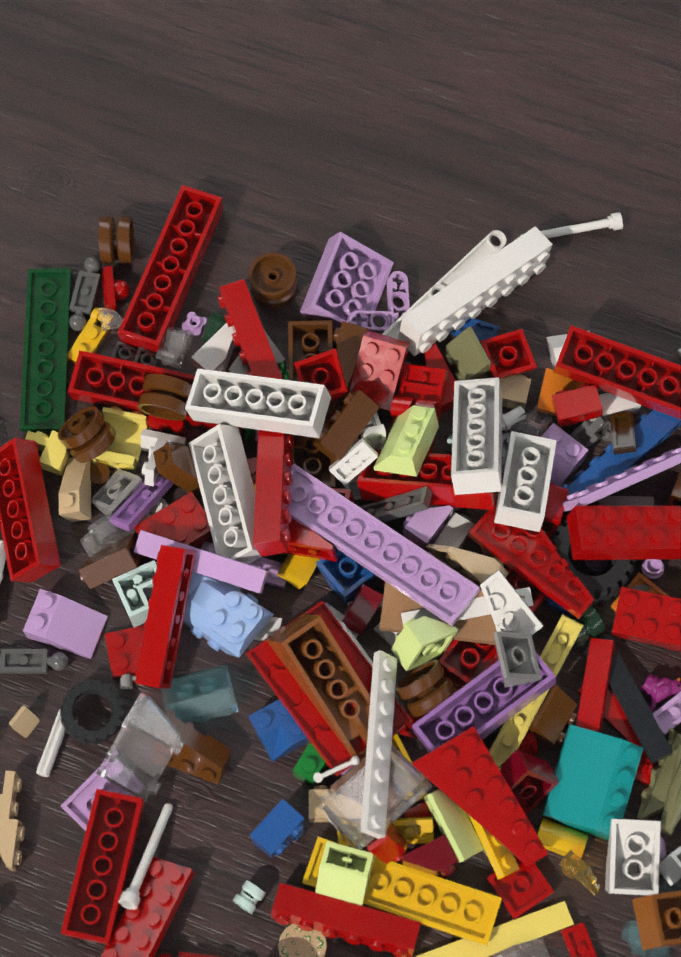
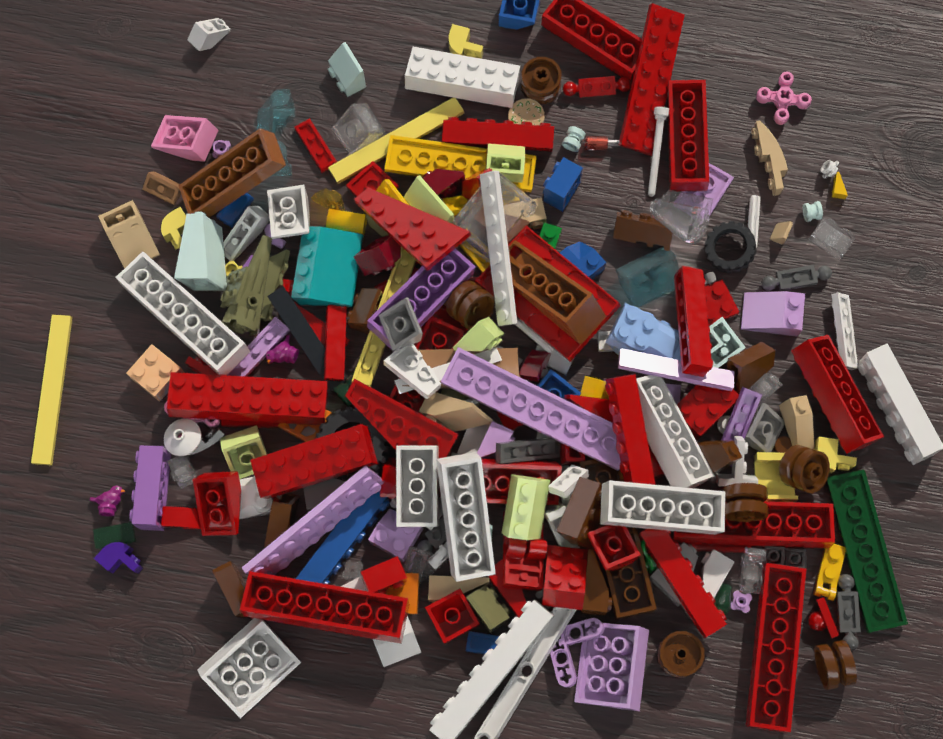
camera: 170 degrees right, 5 degrees up
clear tile [98,308,123,331] -> none
white hinge [313,756,360,783] -> none
dark grey plate [570,415,610,449] -> none
dark brown tile [610,411,637,455] -> none
none -> clear red piece [585,136,619,150]

